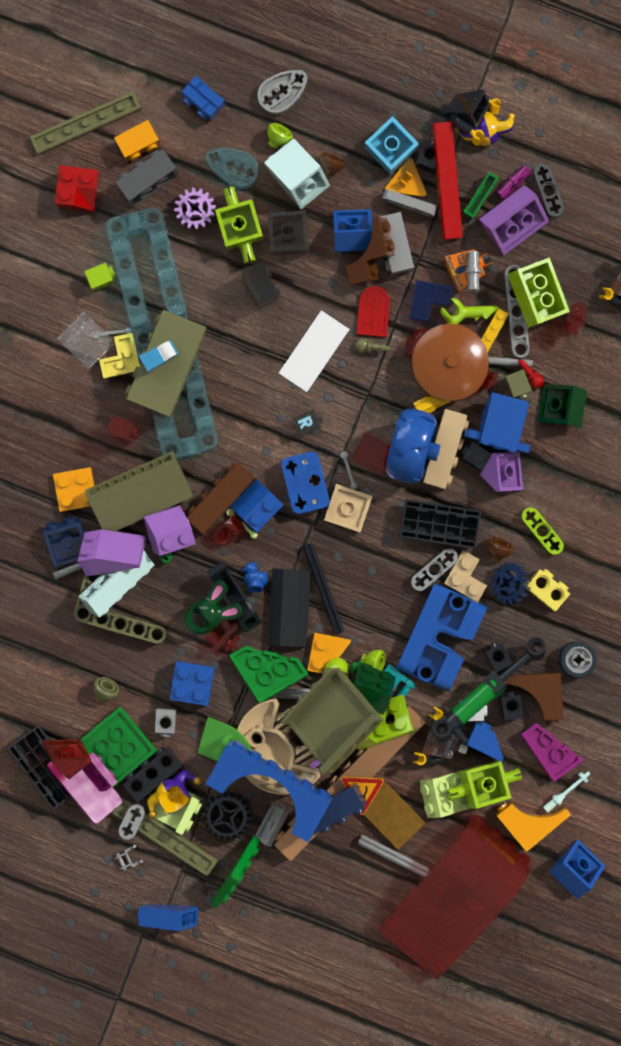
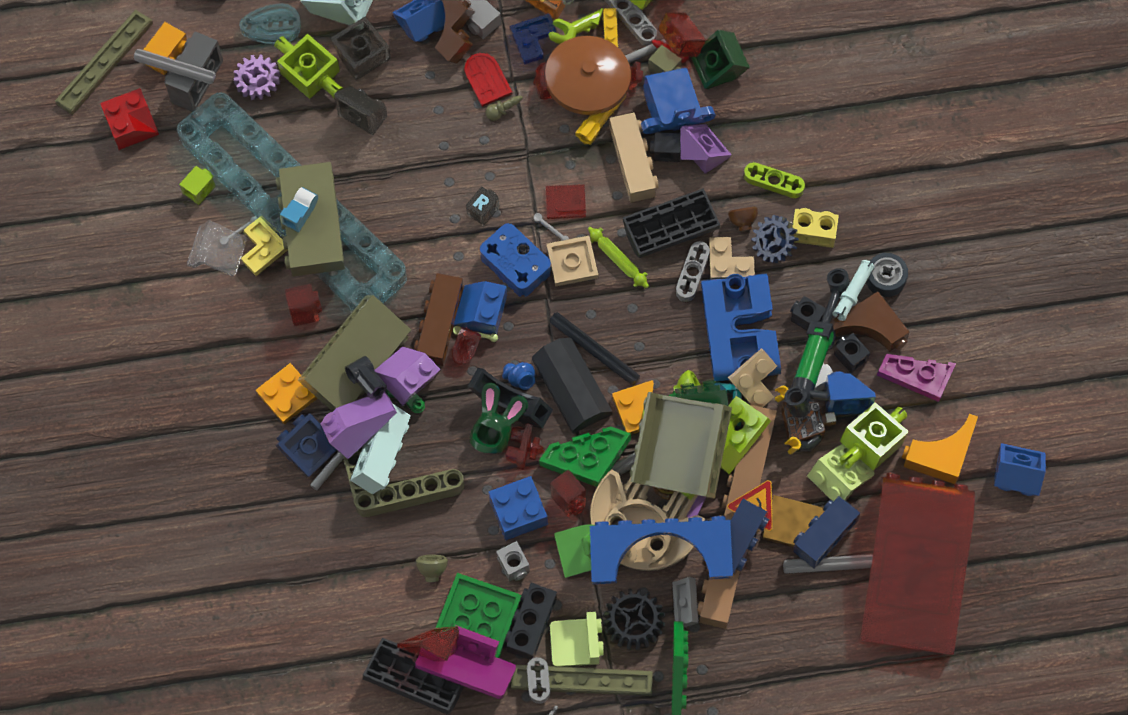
camera: 25 degrees left, 20 degrees down
yellow piece [147,770,202,818] -> none
white sticker [279,310,350,392] -> none
blue wheel [386,409,441,483] -> none
light aqua piece [543,772,590,813] -> none
none -> light grey axle [134,49,216,84]
none -> black piece [345,356,387,399]
none -> clear red brick [551,469,586,517]
none -> lime wheel [588,227,649,288]
none -> clear red brick [658,13,706,57]
none -> tan plate [728,348,777,408]
none -> dark blue brick [793,496,860,569]
none -> light aqua pin [833,260,875,321]

